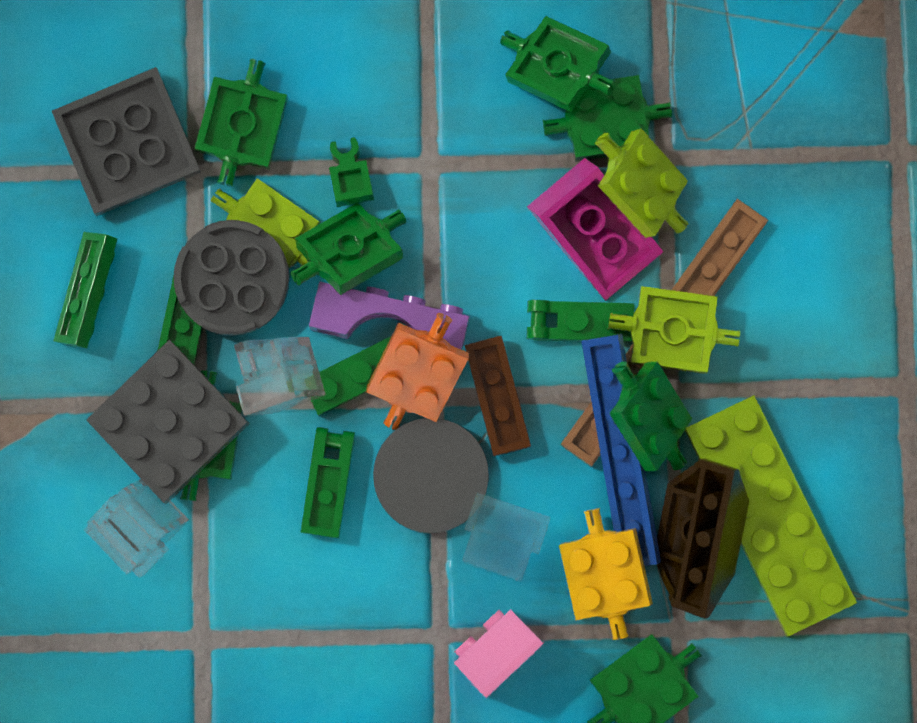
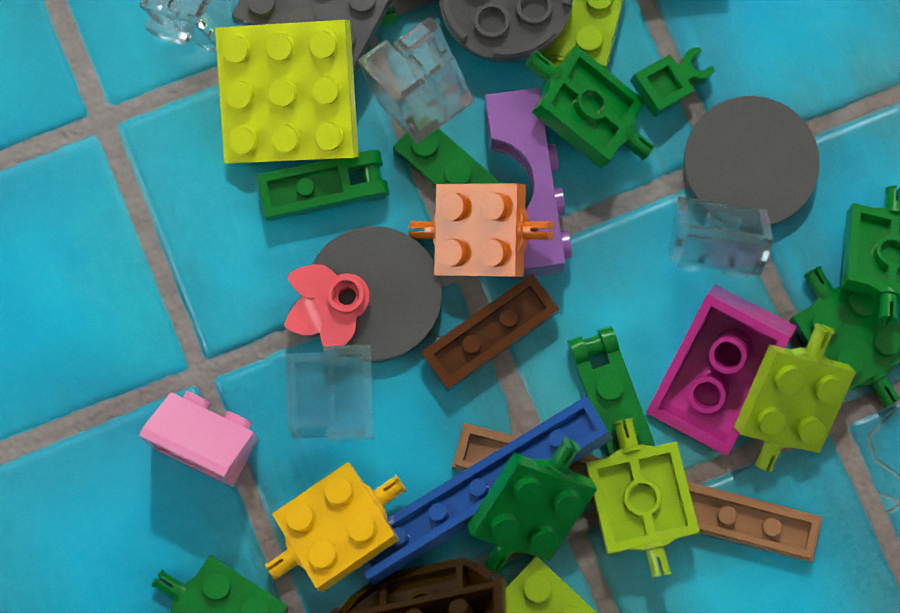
camera: 65 degrees right, 5 degrees down
none -> neon yellow plate [215,20,359,164]
none -> coral plate [284,264,370,352]
none -> clear light blue slope [669,196,773,278]
none -> dark grey tile [683,96,820,230]

